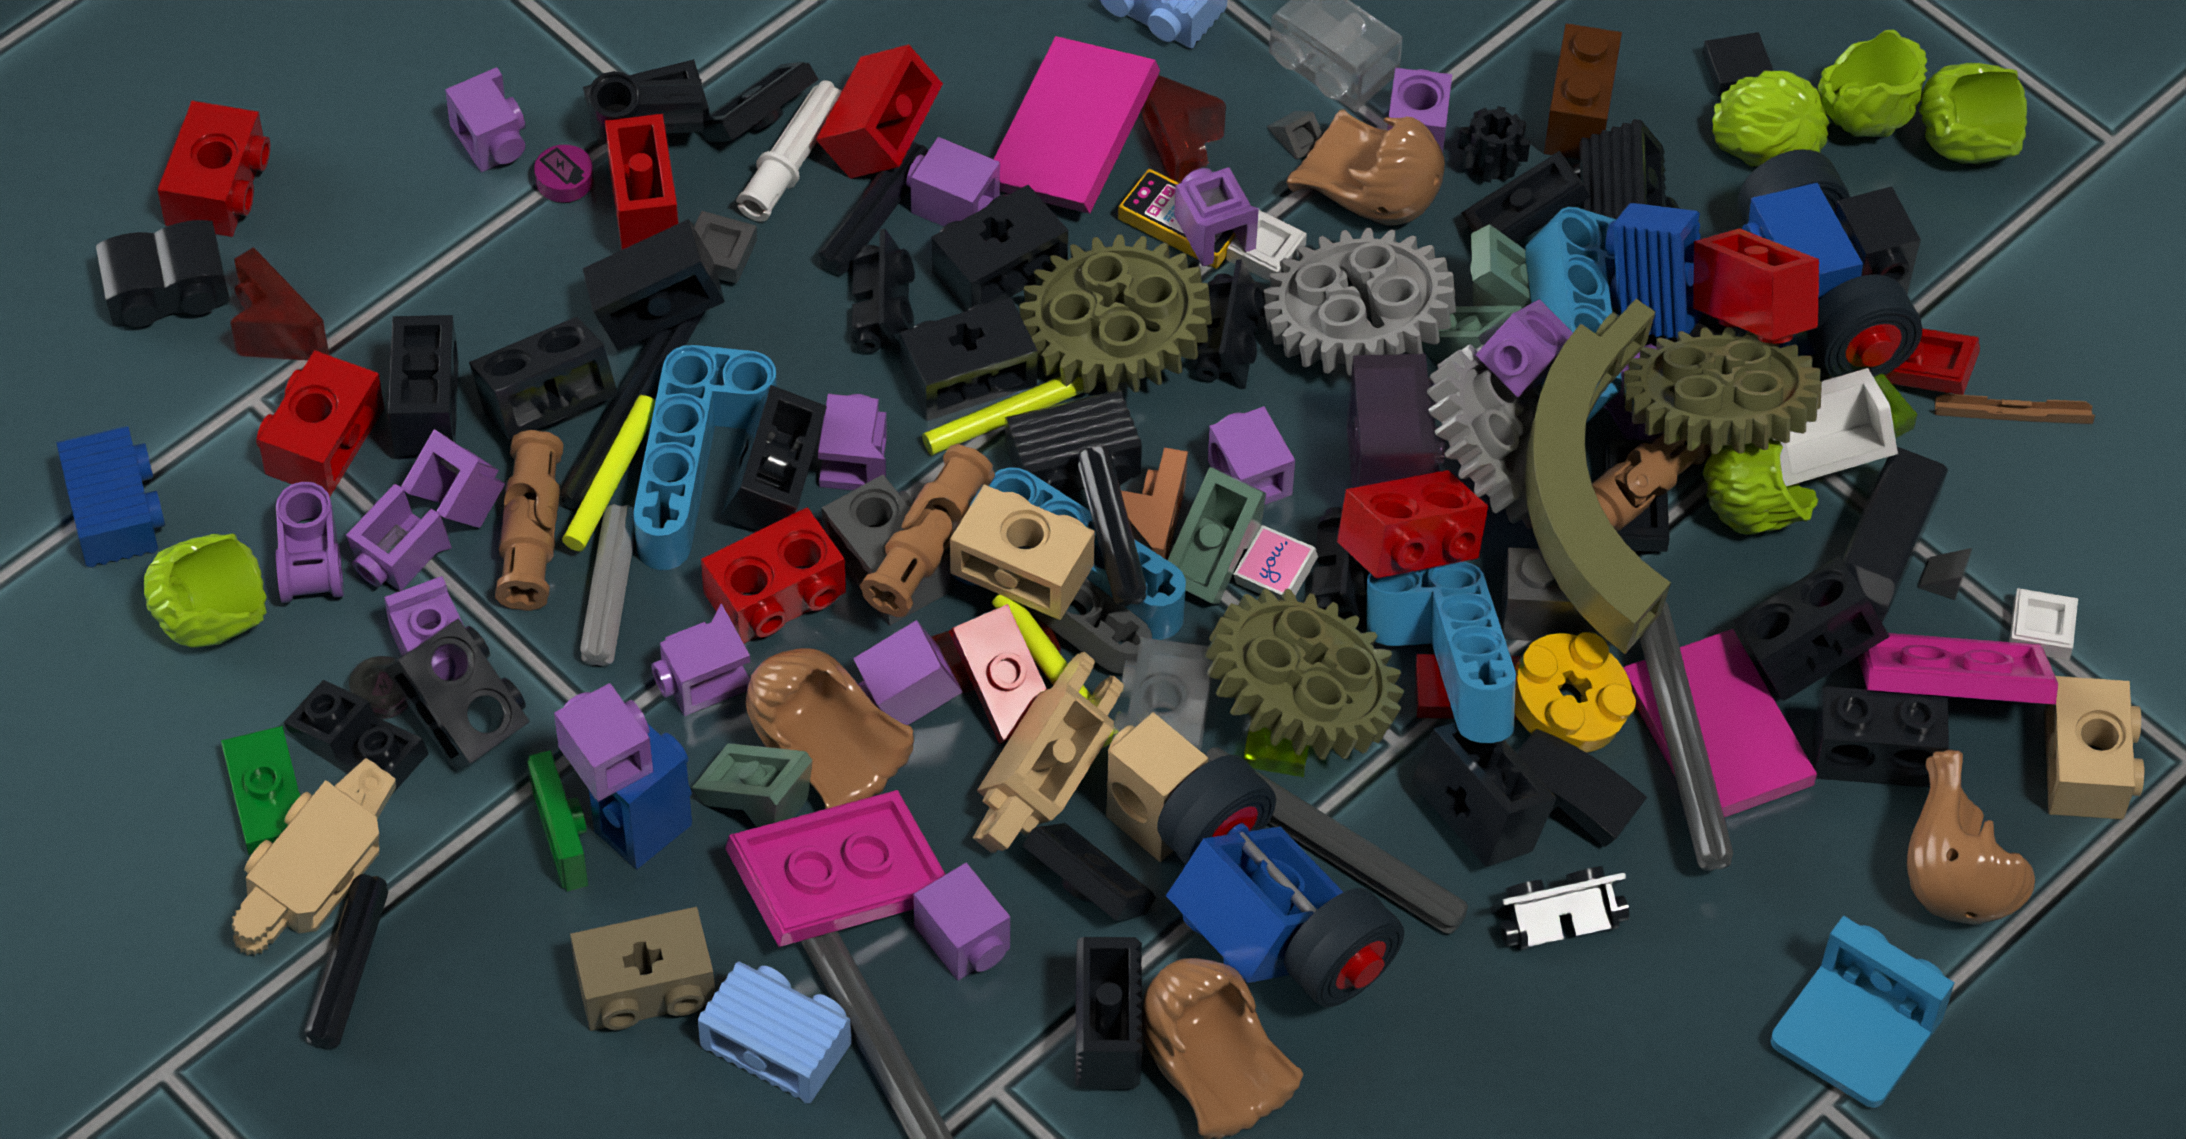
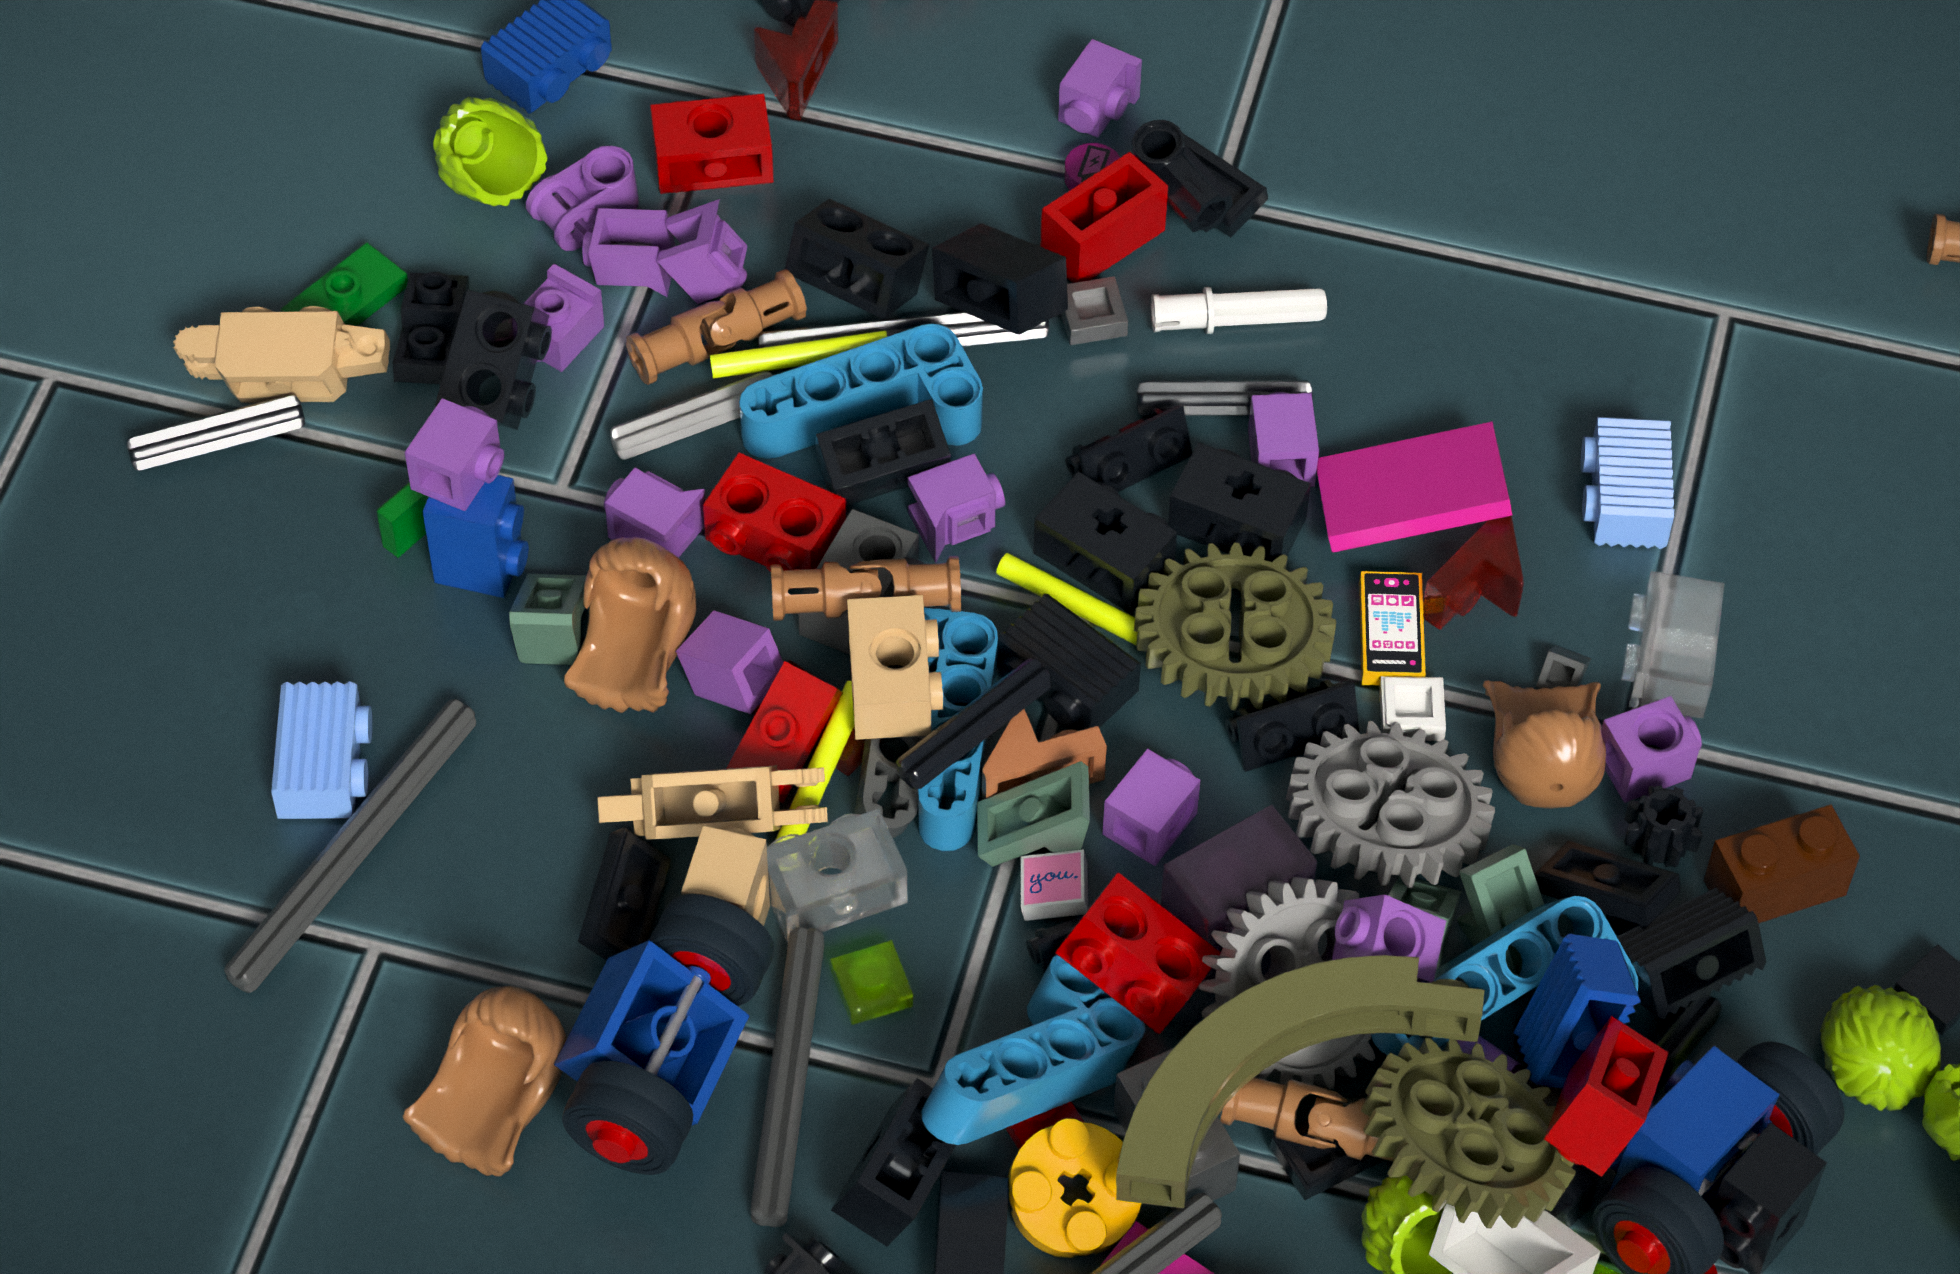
camera: 60 degrees right, 0 degrees up
black brick [388,315,459,456] -> none
dark tan brick [570,906,715,1031] -> none
black plate [701,62,819,143] -> none
dark pink tile [725,790,946,947] -> none
red brick [816,44,943,179] -> none
medium lavender brick [913,863,1010,981] -> none
black brick [1075,937,1142,1089] -> none
medium lavender window [1174,167,1259,267] -> none
olive gear [1206,589,1404,760] -> none

